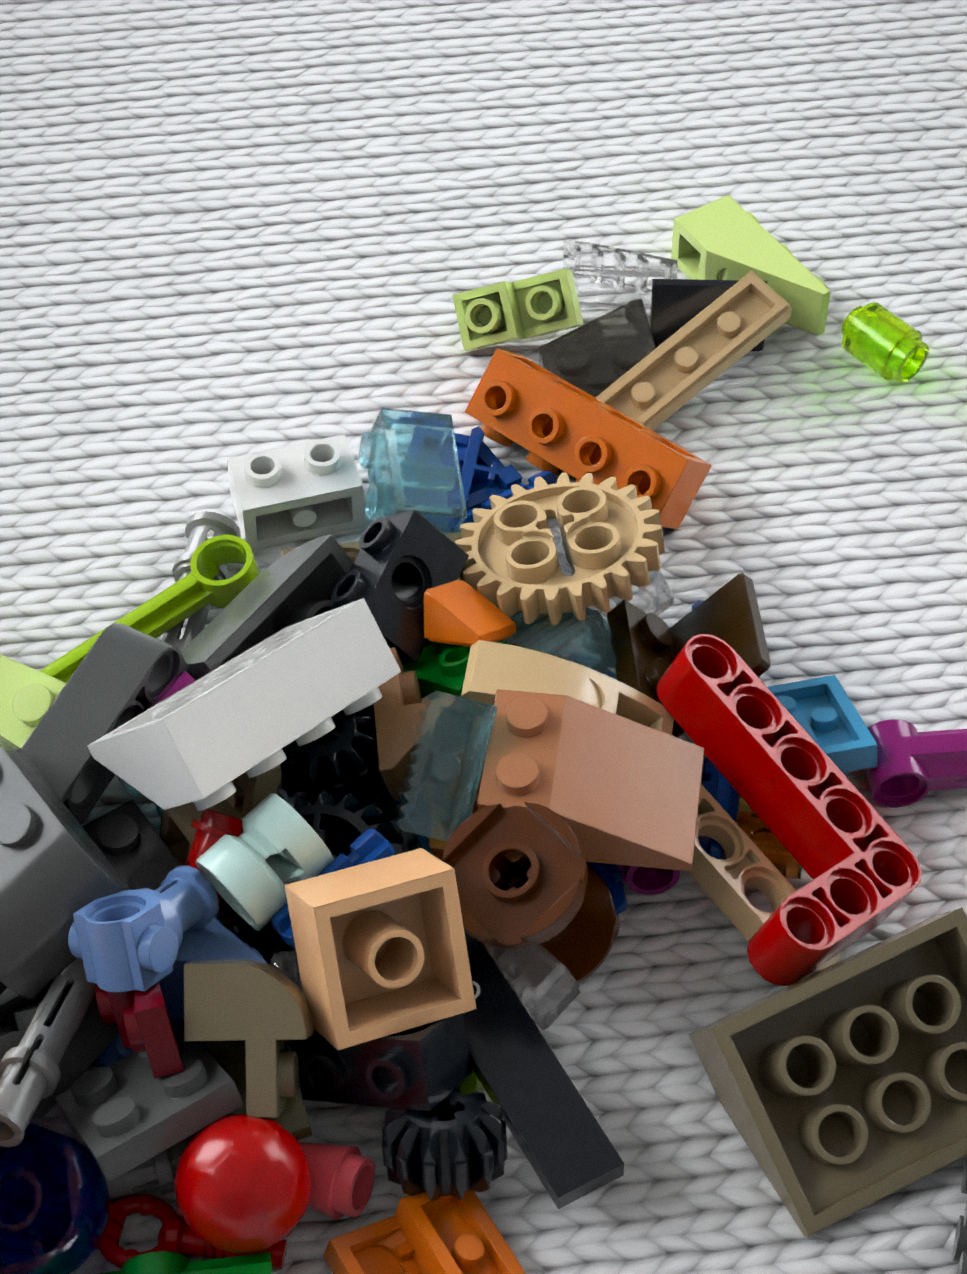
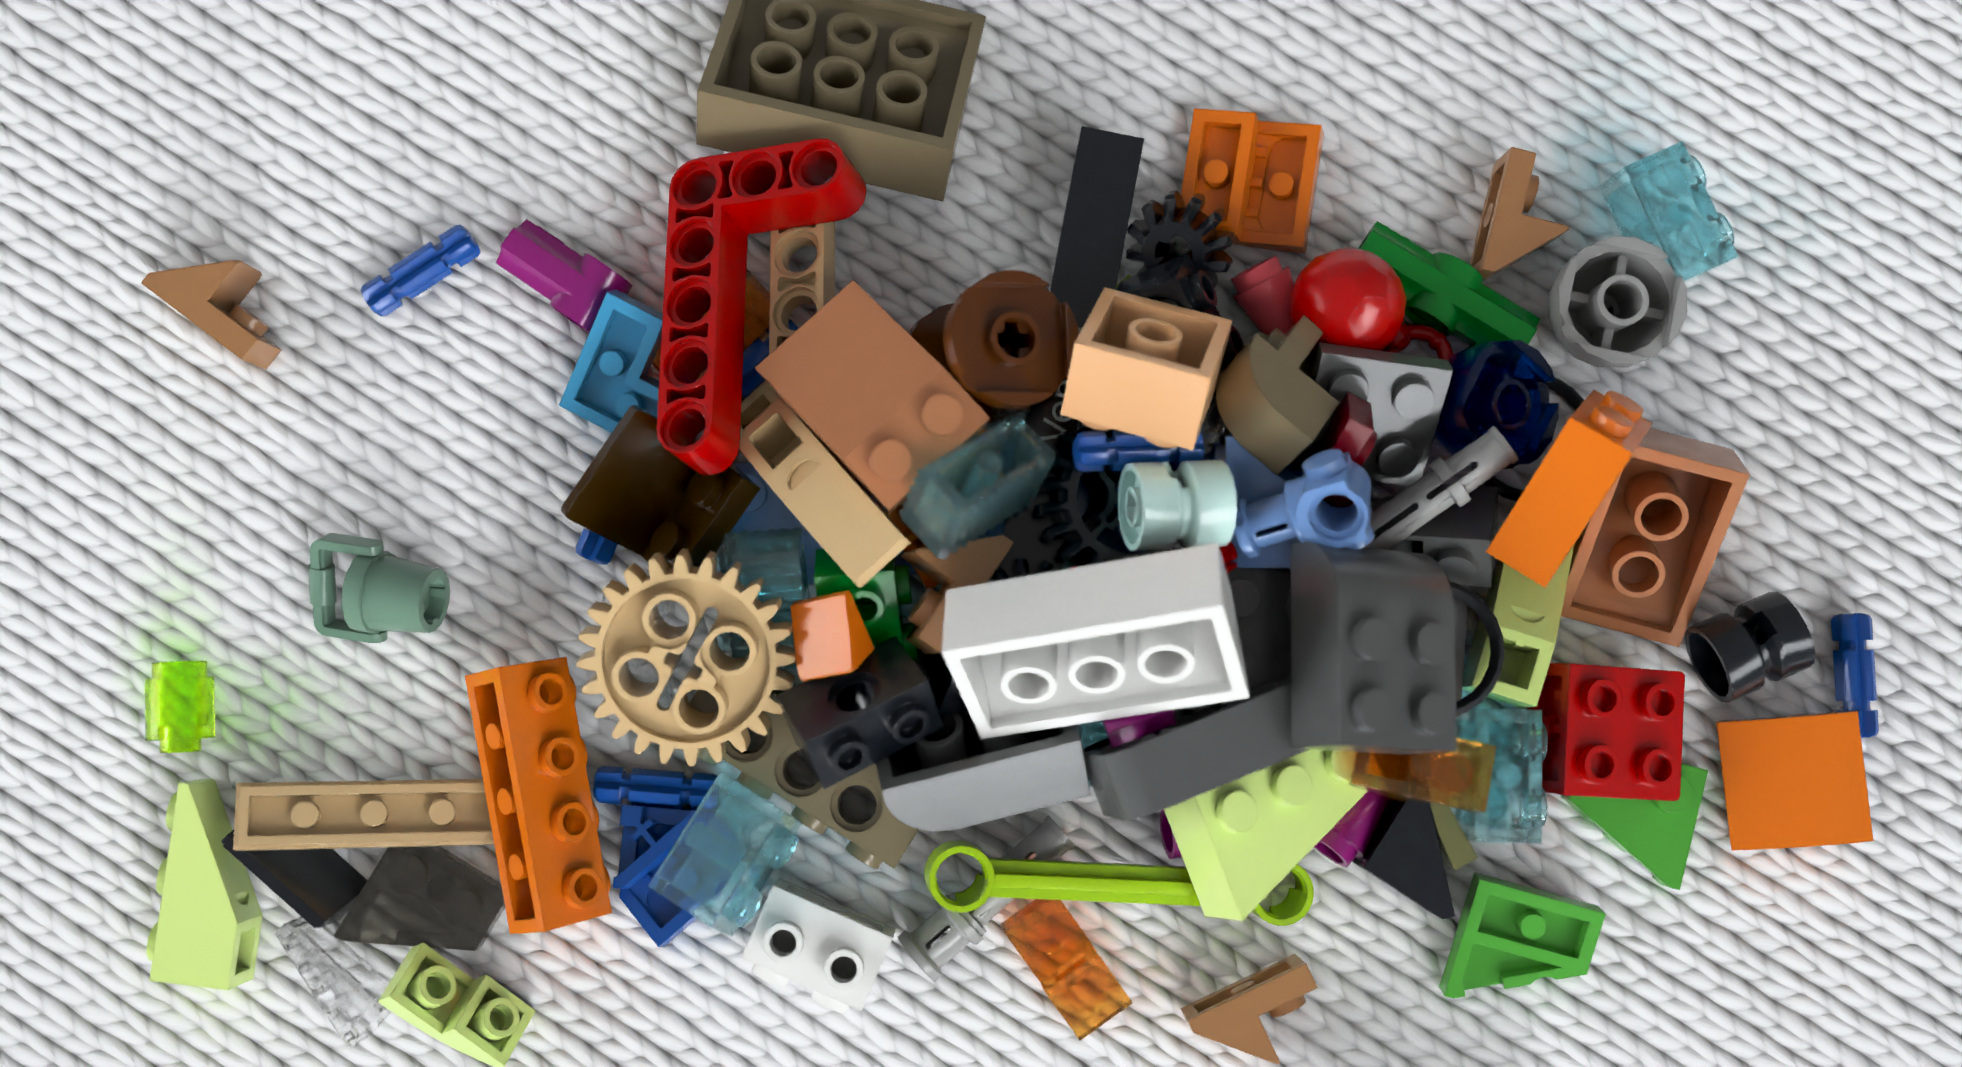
camera: 145 degrees left, 35 degrees up
none -> sand green piece [308,533,450,643]
none -> clear orange slope [1000,899,1133,1041]

